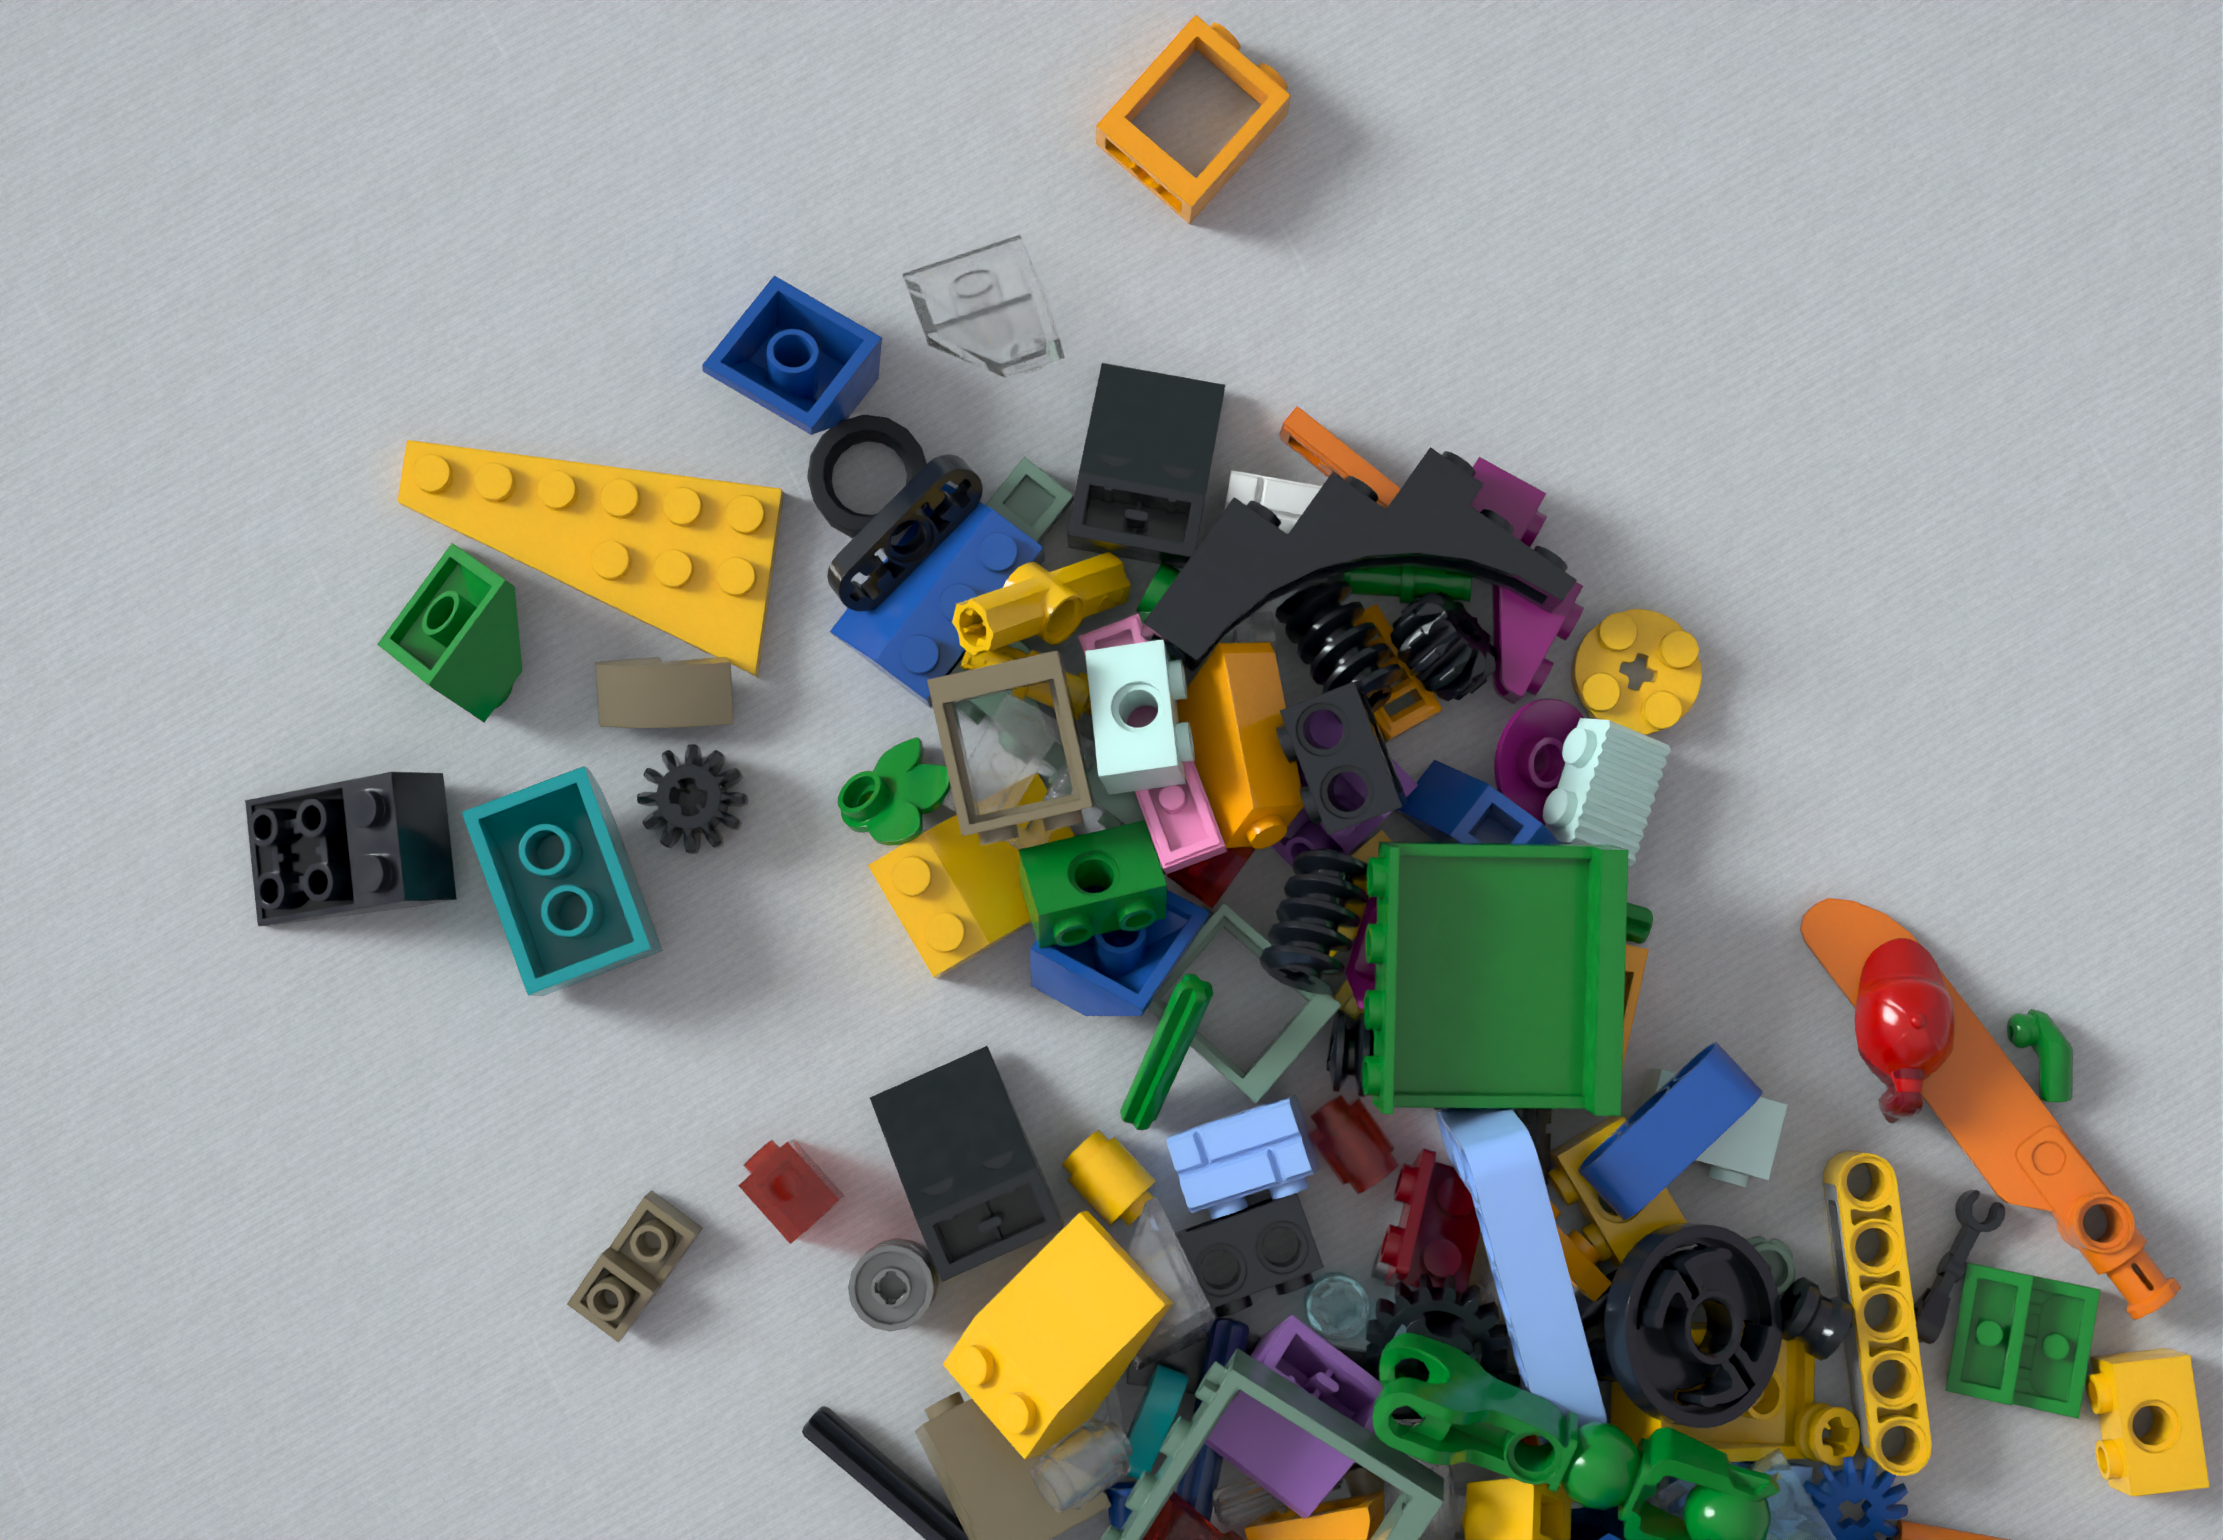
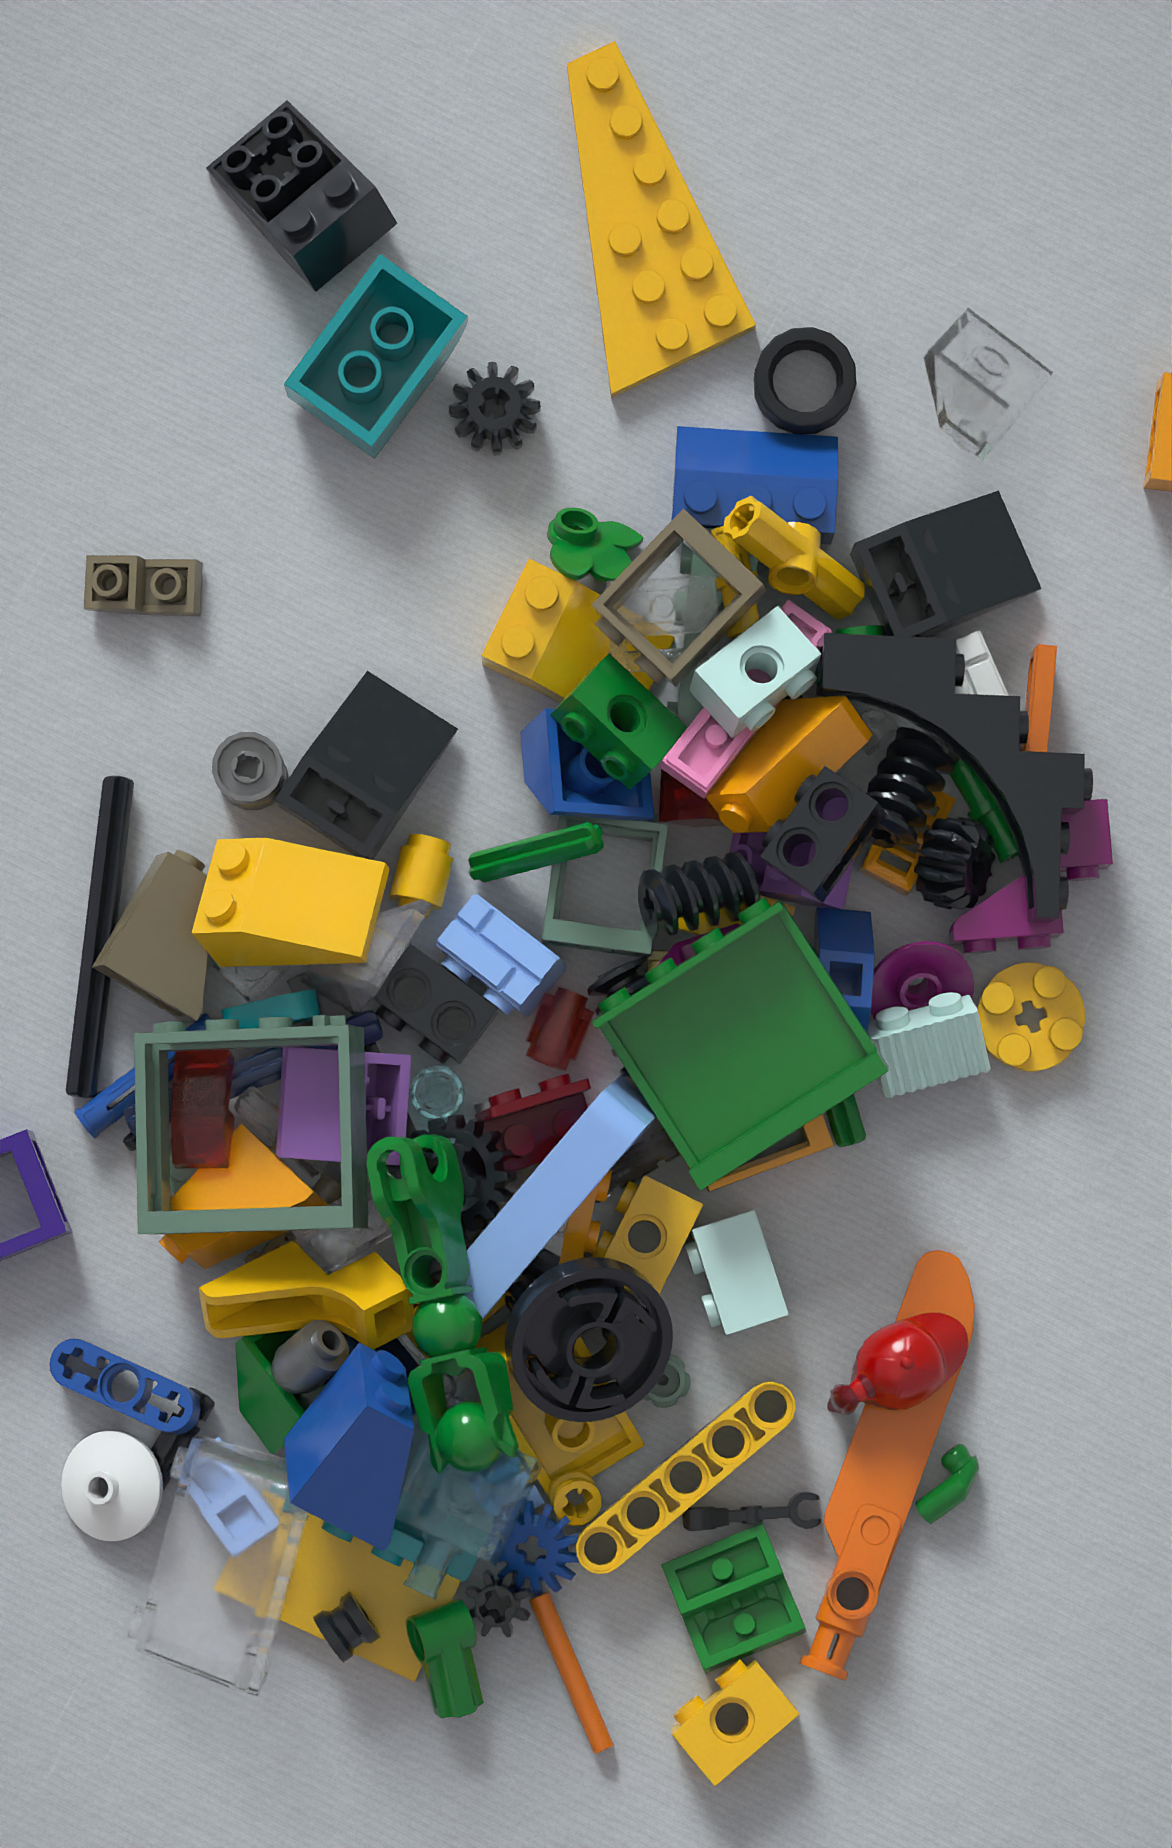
camera: 55 degrees right, 0 degrees up
green slope [377,543,522,723] -> none
dark tan slope [595,657,734,728] -> none
blue slope [702,275,882,435] -> none
clear red brick [738,1139,845,1244] -> none
black beam [827,454,983,611] -> none
sand green plate [985,457,1074,543] -> none
clear brick [1031,1417,1133,1514] -> none
blue beam [1578,1042,1763,1220] -> none
black wheel [1780,1277,1853,1361] -> none

